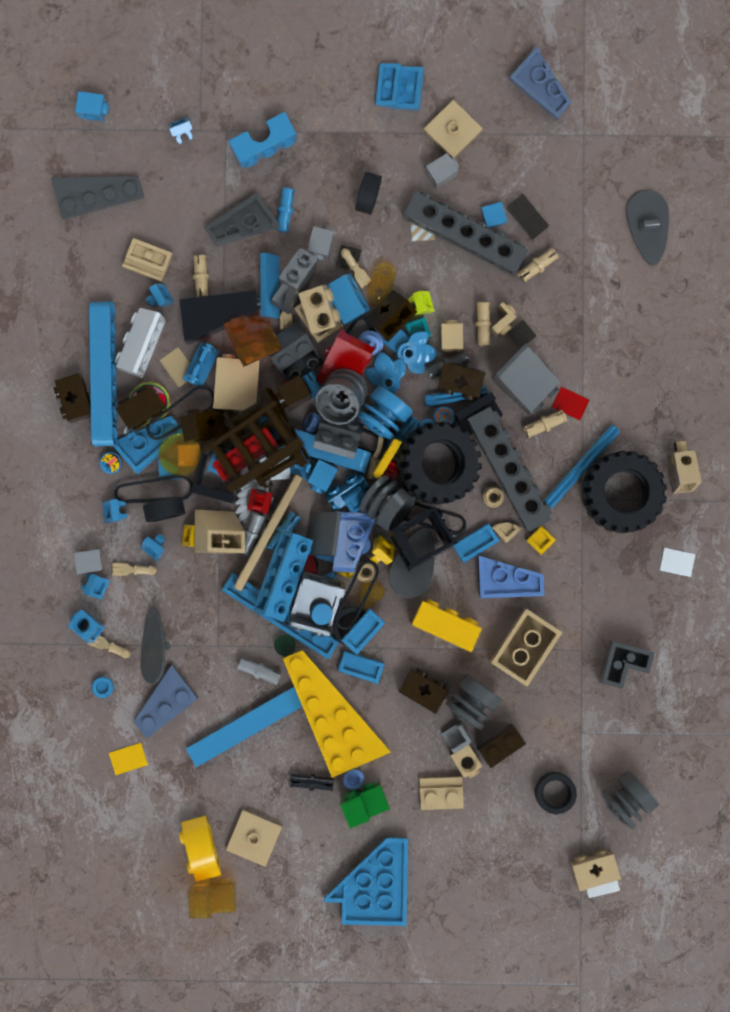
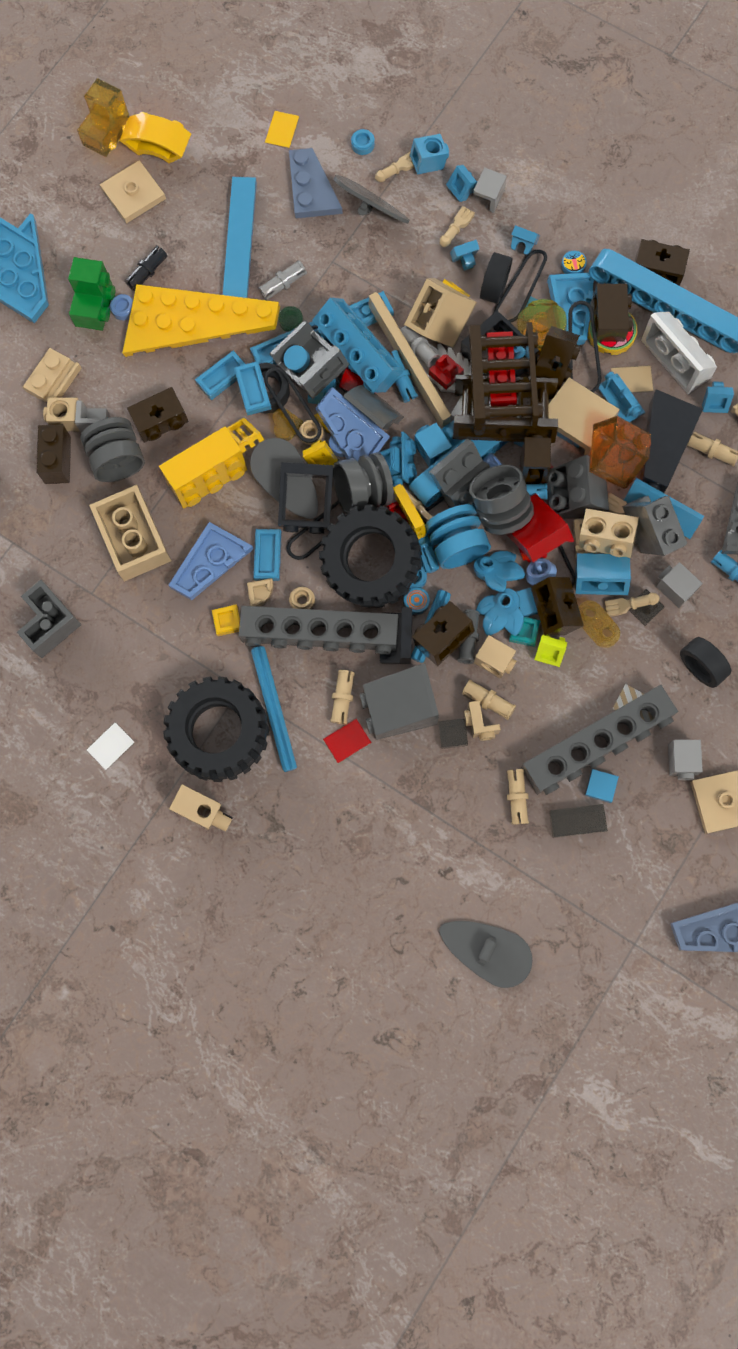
camera: 130 degrees right, 10 degrees down
none -> yellow tile [227,418,264,453]

